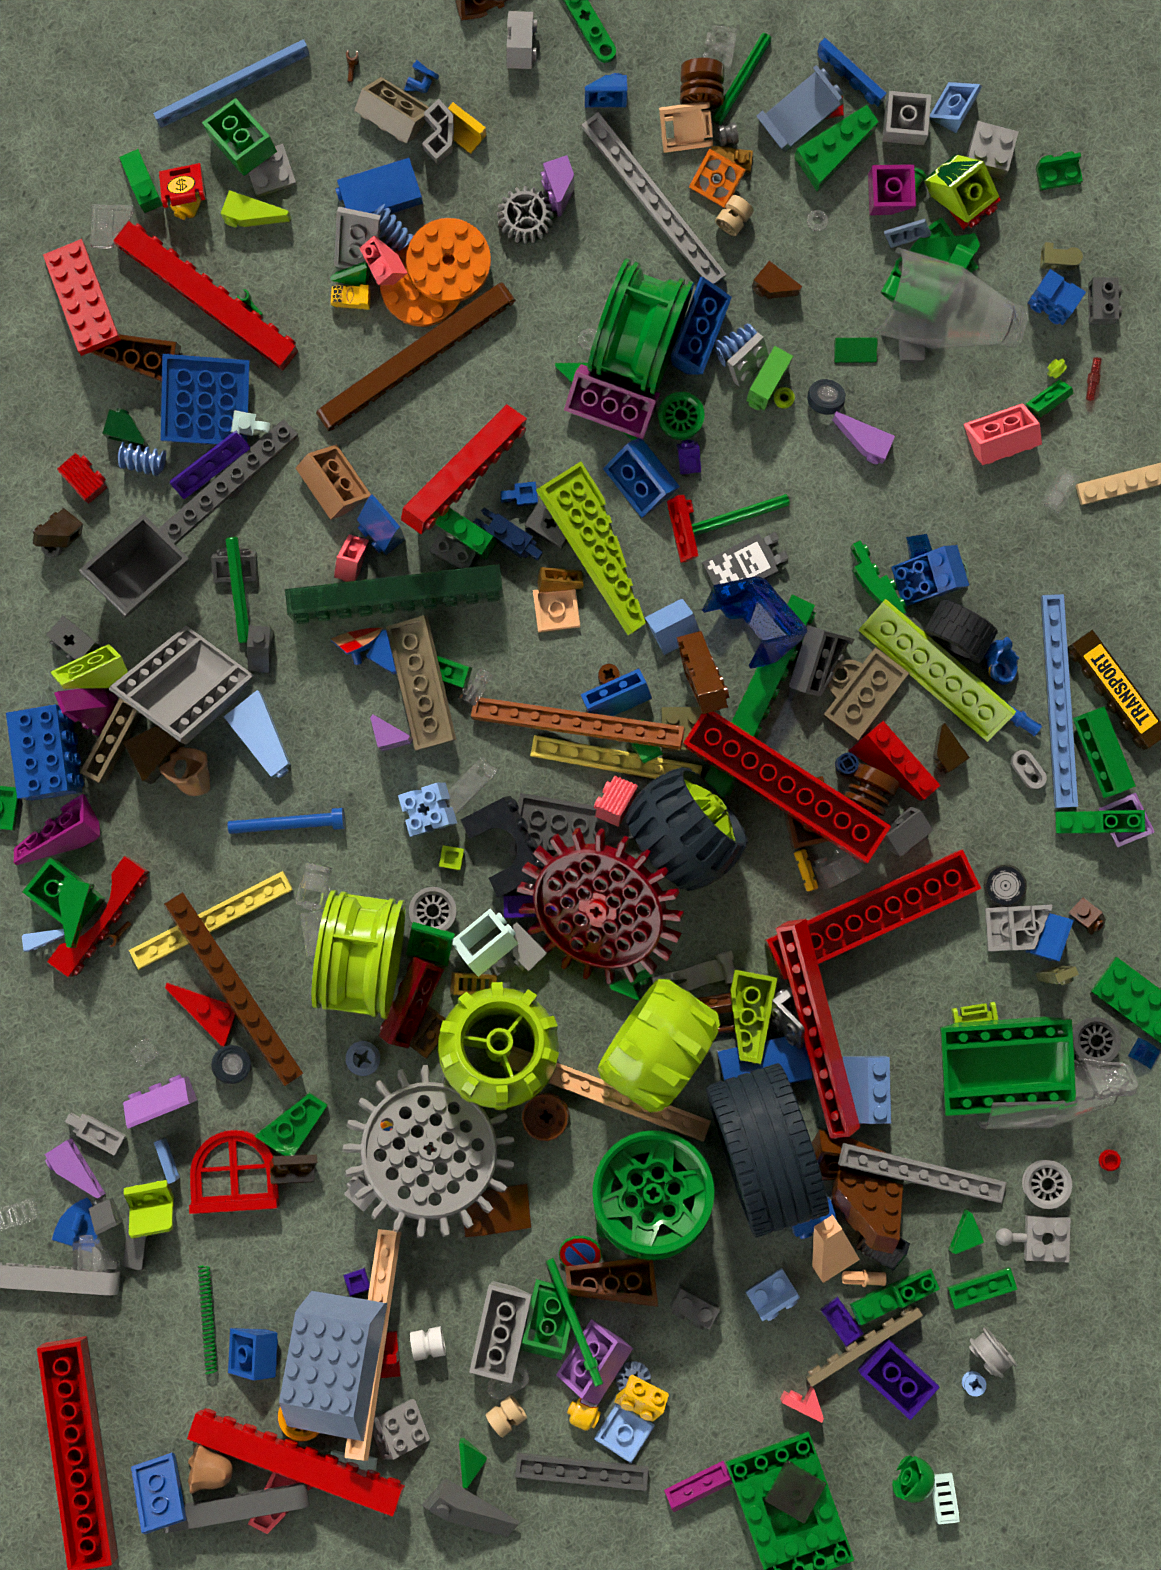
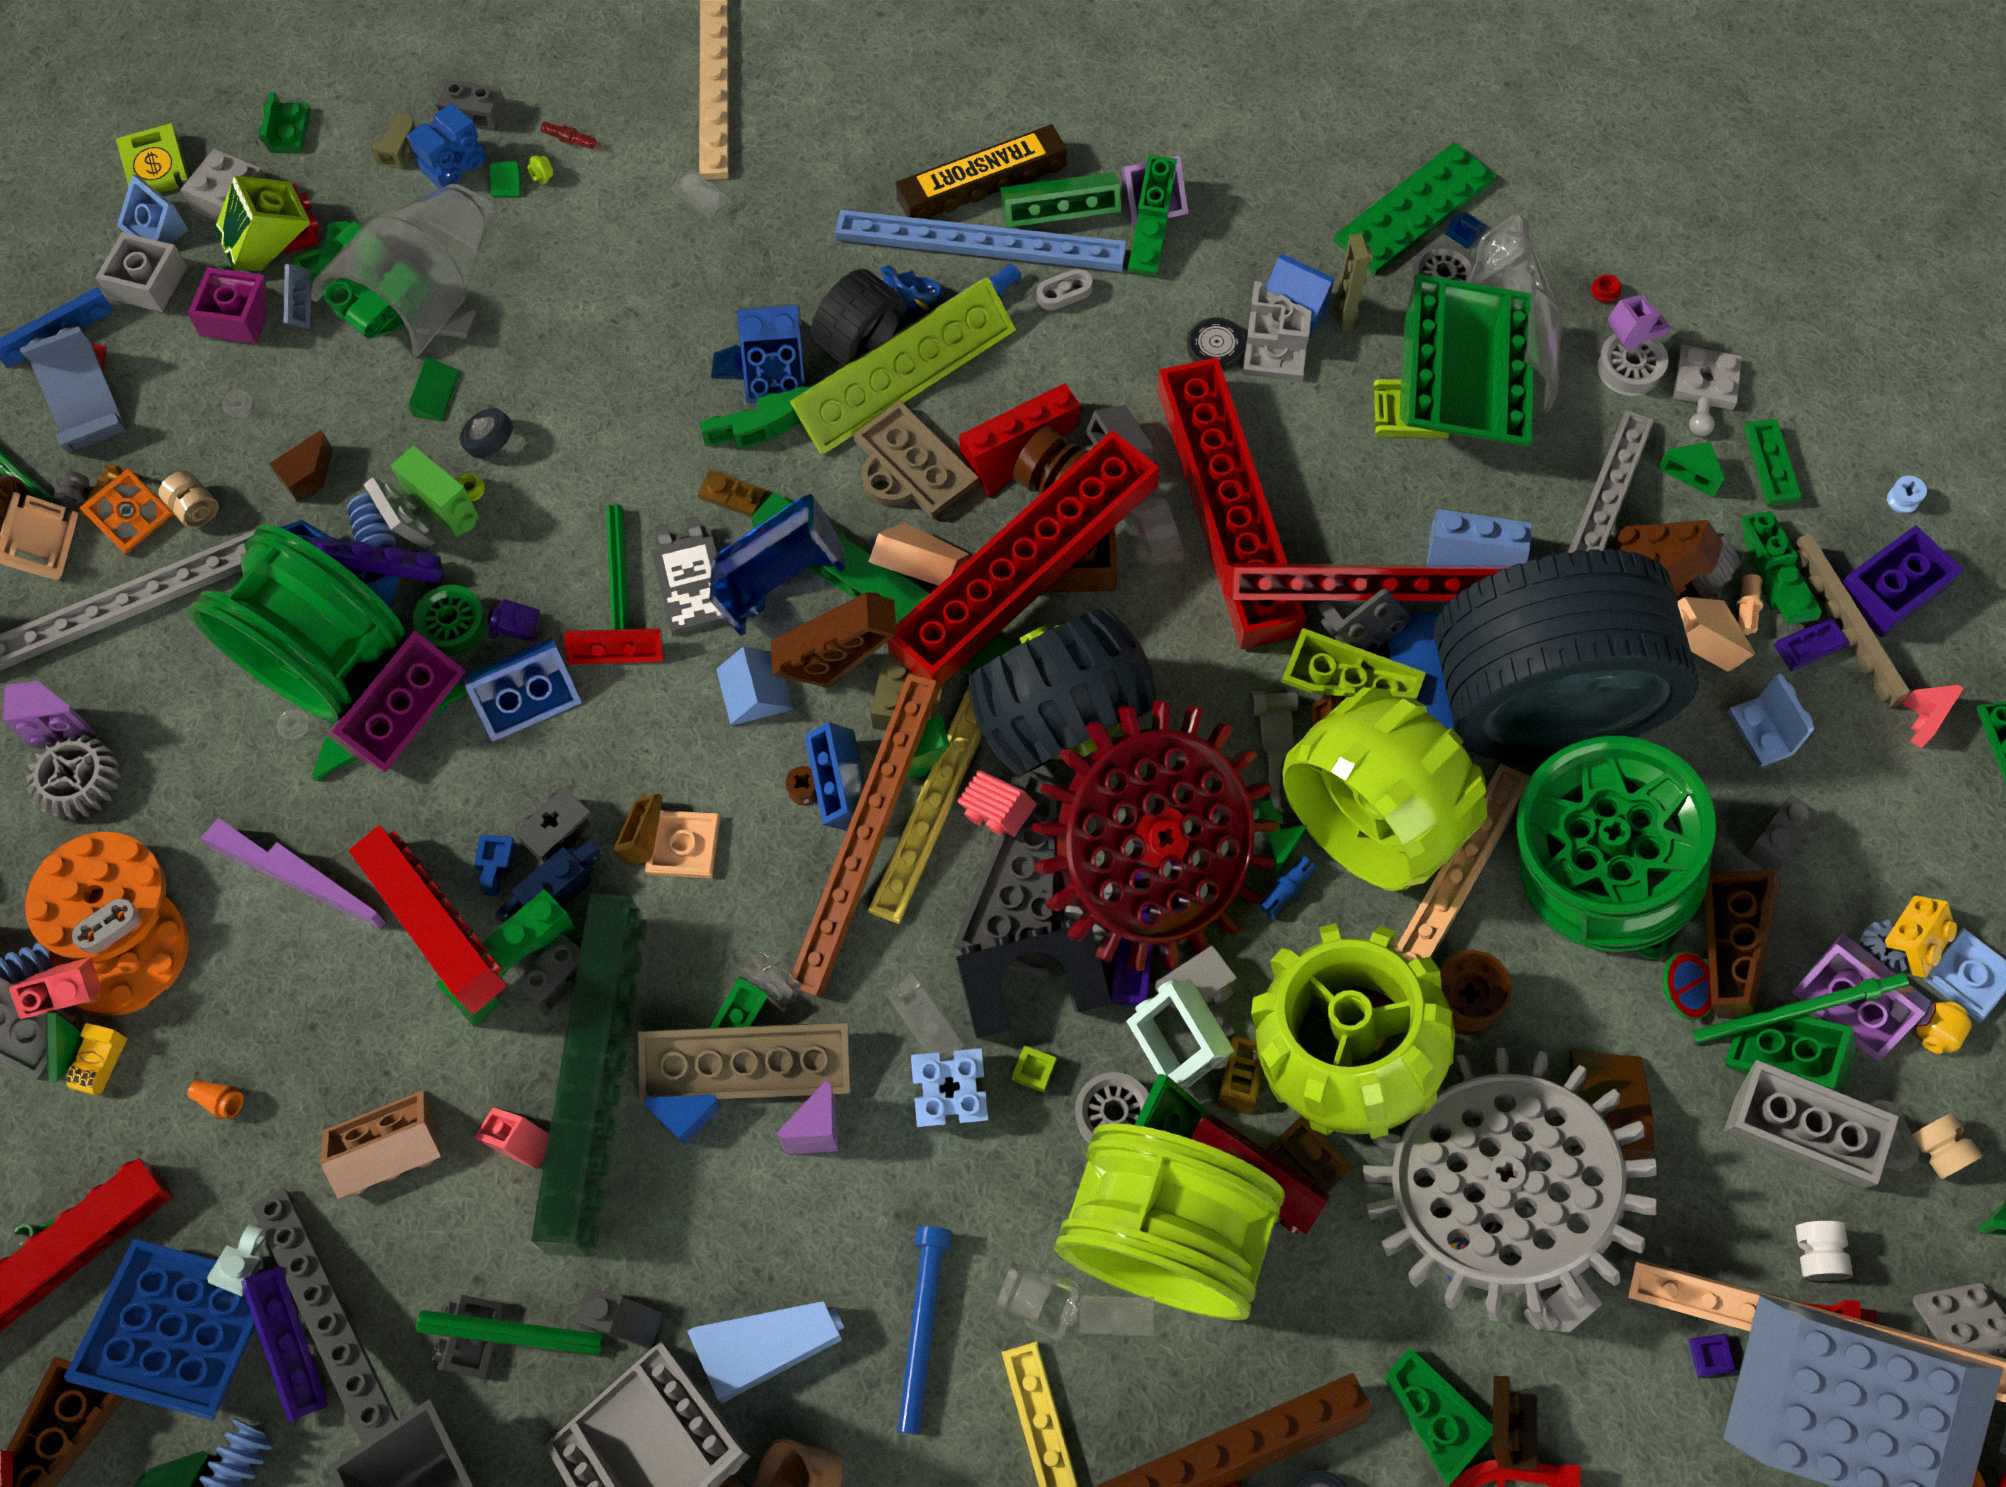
camera: 75 degrees left, 20 degrees down
reddish brown beam [316,282,516,431] -> none
shield [331,628,383,665] -> none
sand blue gear [346,1041,381,1076] -> none
blue slope [357,494,406,555] -> none
lime wing [536,461,646,635] -> none
dark grey wedge [789,625,855,697] -> none
green wedge [794,105,879,191] -> none
yellow axle [794,849,818,891] -> none
medium lavender slope [832,411,895,464] -> none
dark blue wheel [835,753,859,775] -> none
dark brown slope [933,723,970,774] -> none
coral slope [964,403,1042,465] -> none
light grey wheel [969,1327,1018,1379] -> none
green plate [1026,379,1074,418] -> none
reddish brown bracket [1068,897,1106,935] -> none
none -> light grey beam [72,899,140,954]
none -> lime container [116,123,189,193]
none -> orange cone [188,1079,244,1119]
none -> medium lavender slope [200,818,386,929]
none -> dark purple plate [310,536,442,583]
none -> green slope [490,161,523,198]
none -> pearl gold plate [697,469,767,517]
none -> light nougat slope [868,522,969,586]
none -> blue pin [1259,855,1318,919]
none -> medium lavender brick [1607,294,1671,350]

